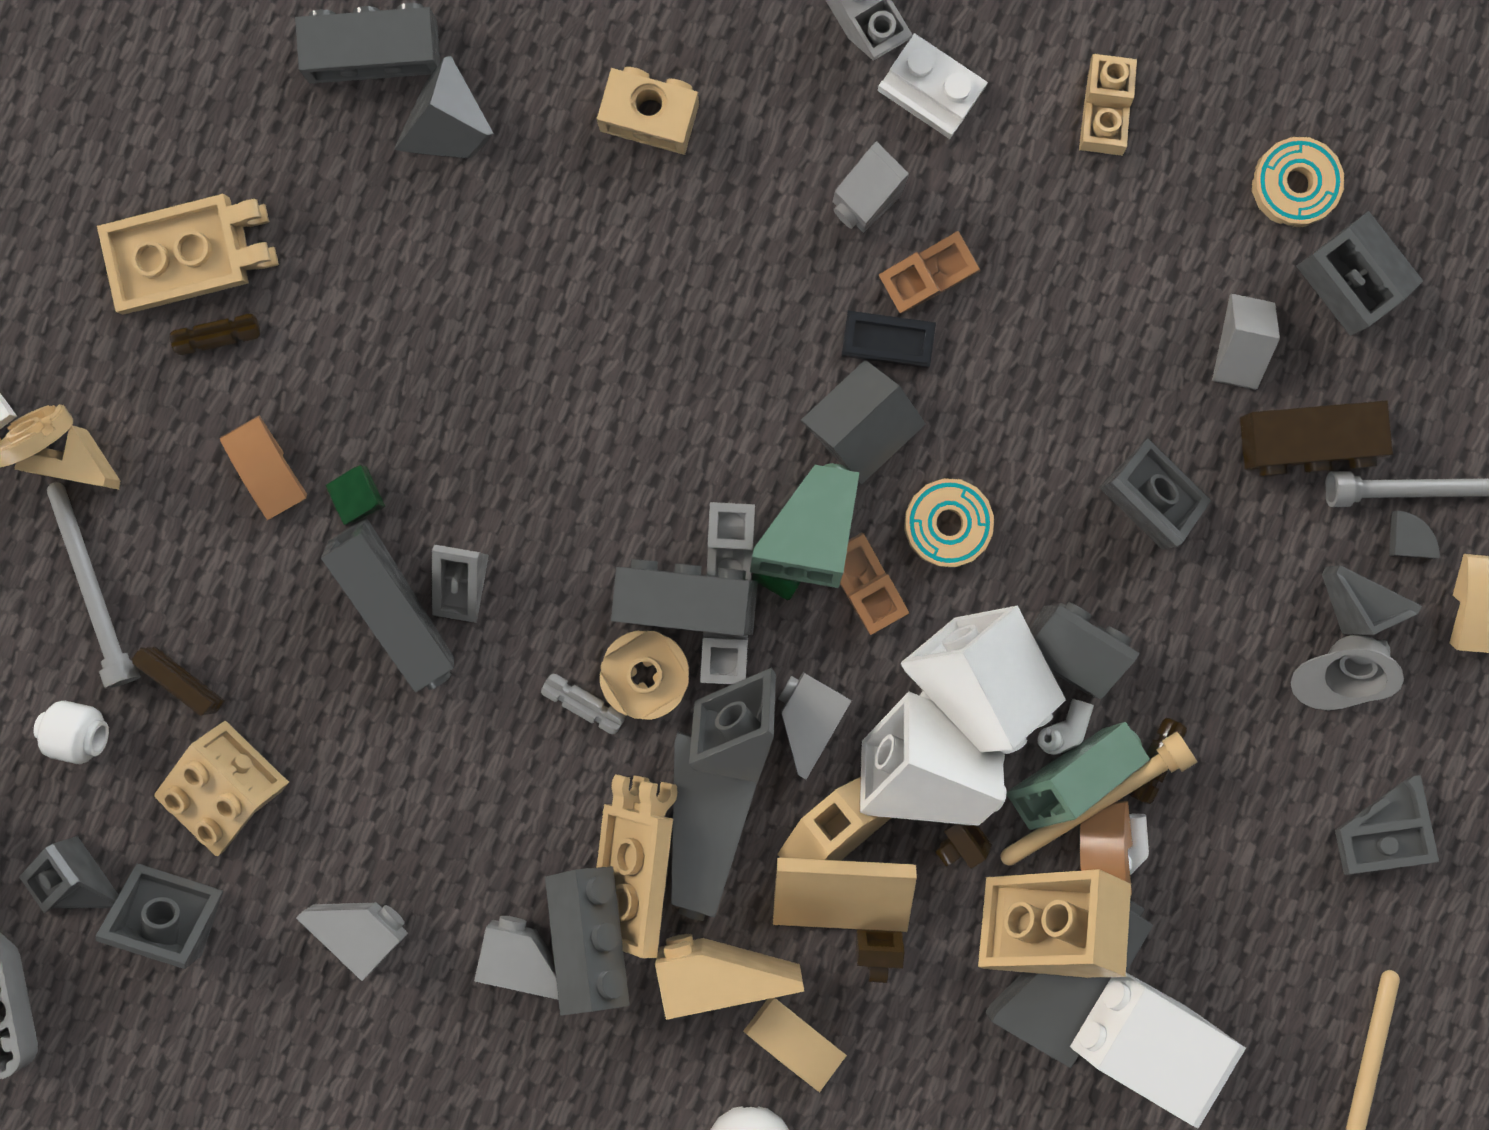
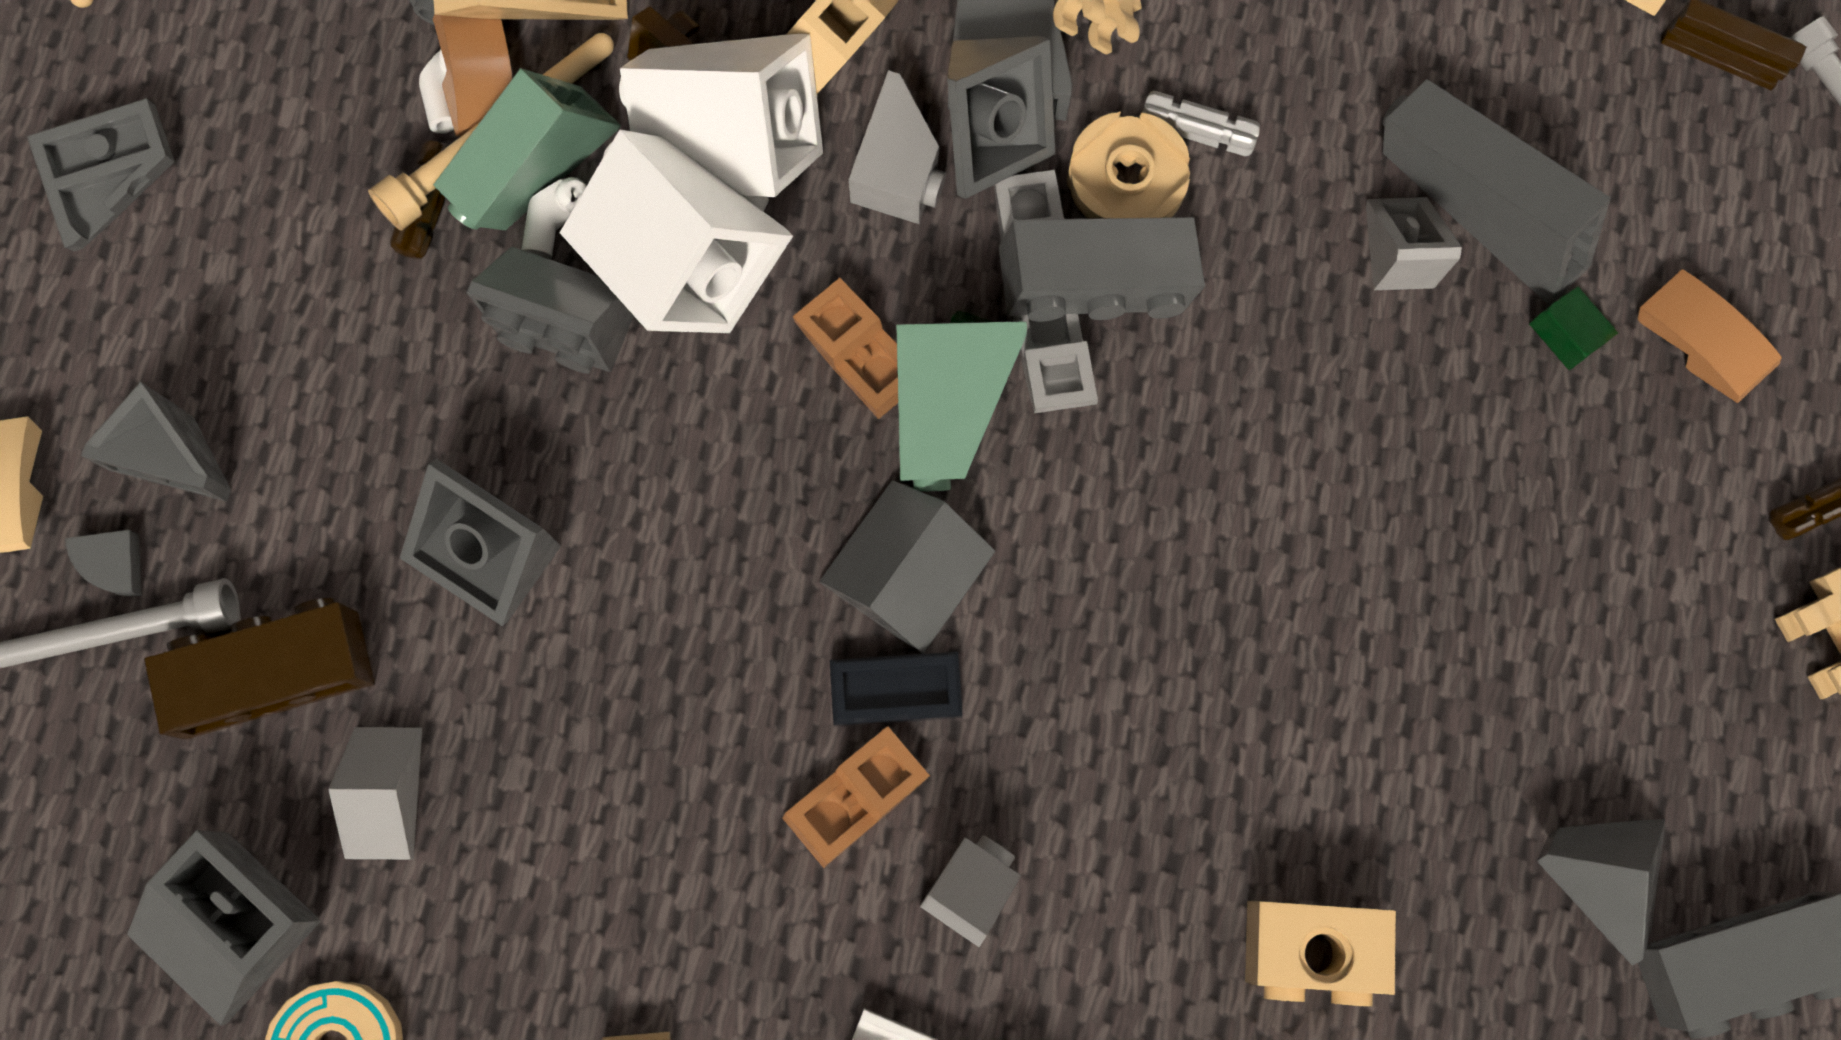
camera: 165 degrees right, 10 degrees down
tan tile [904,479,994,567] -> none
light grey piece [1290,635,1404,710] -> none

